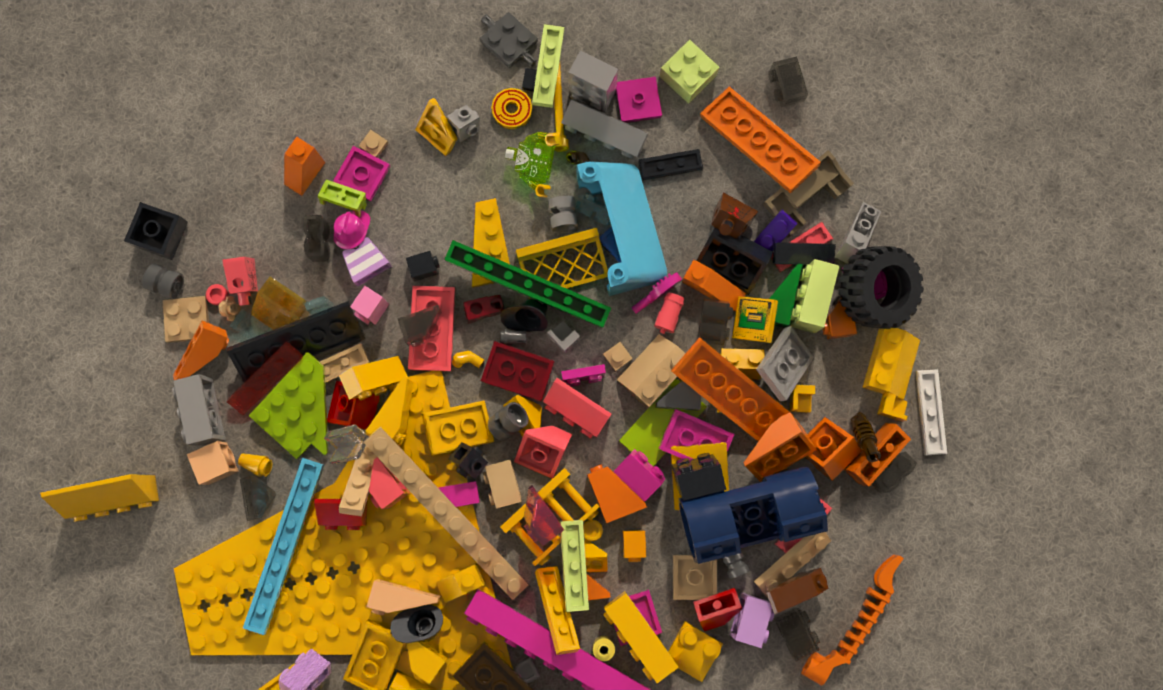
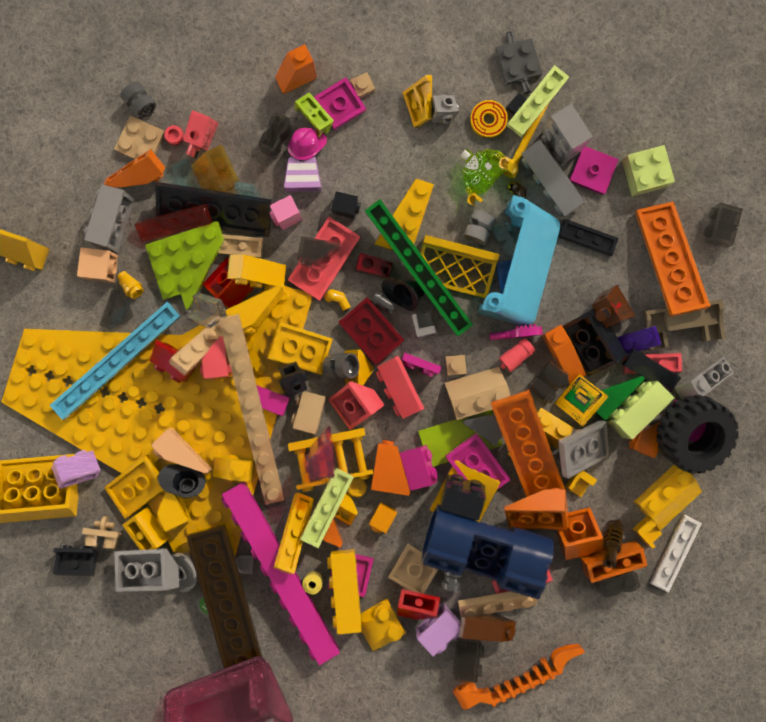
camera: 30 degrees right, 5 degrees up
black brick [124,202,188,260] -> none
tan plate [219,296,241,321] -> none

